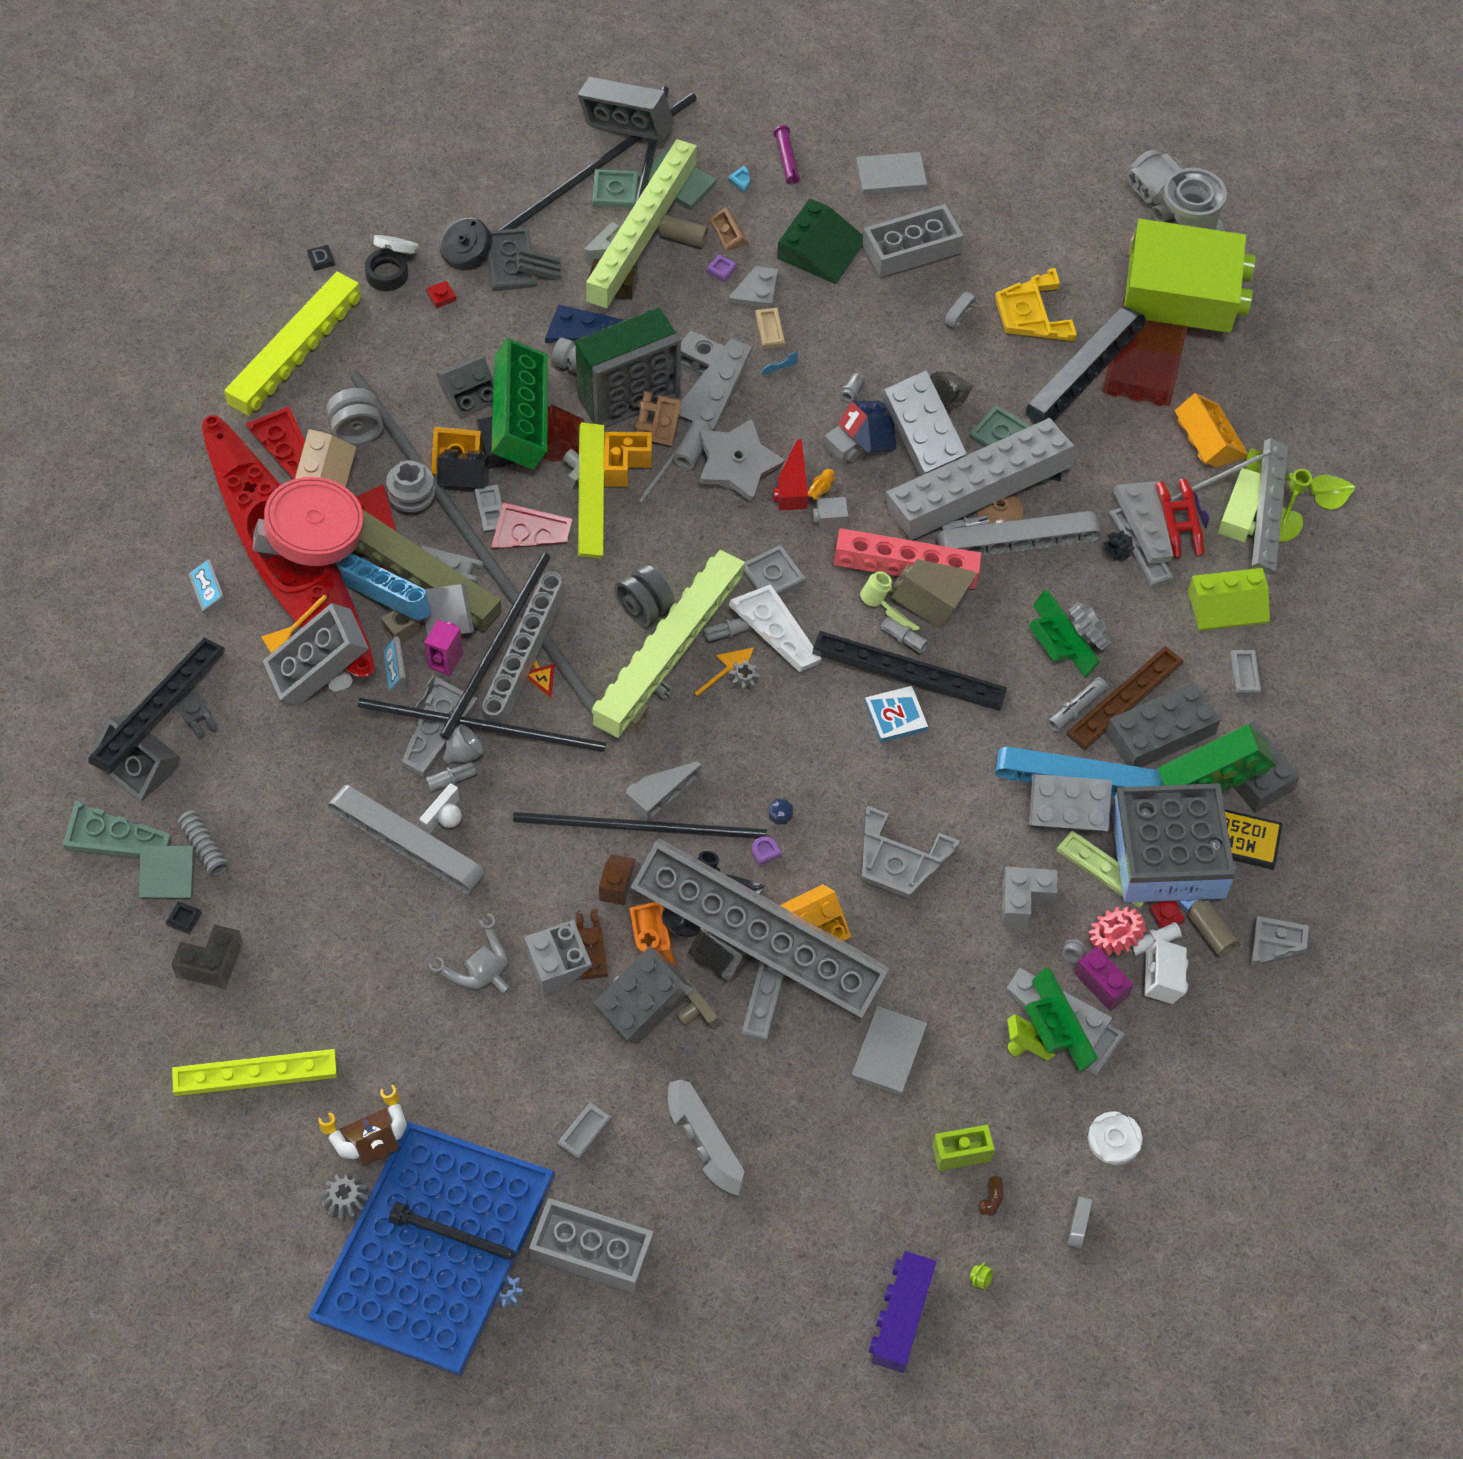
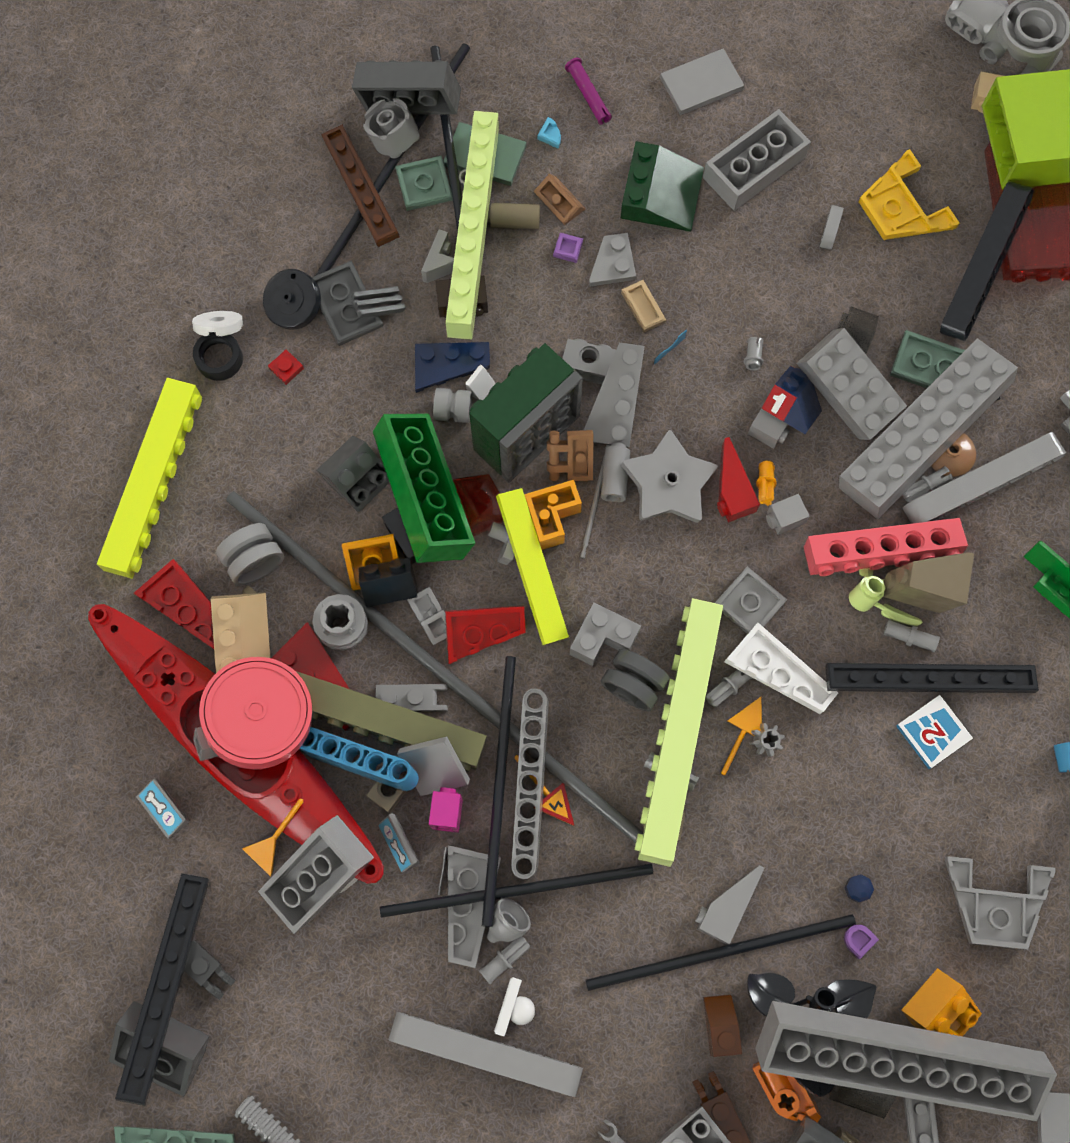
camera: 15 degrees left, 15 degrees up
black tile [307,245,335,271] -> none
none -> reddish brown tile [321,124,400,247]
none -> light grey brick [363,98,420,158]
none -> light grey brick [569,603,641,666]

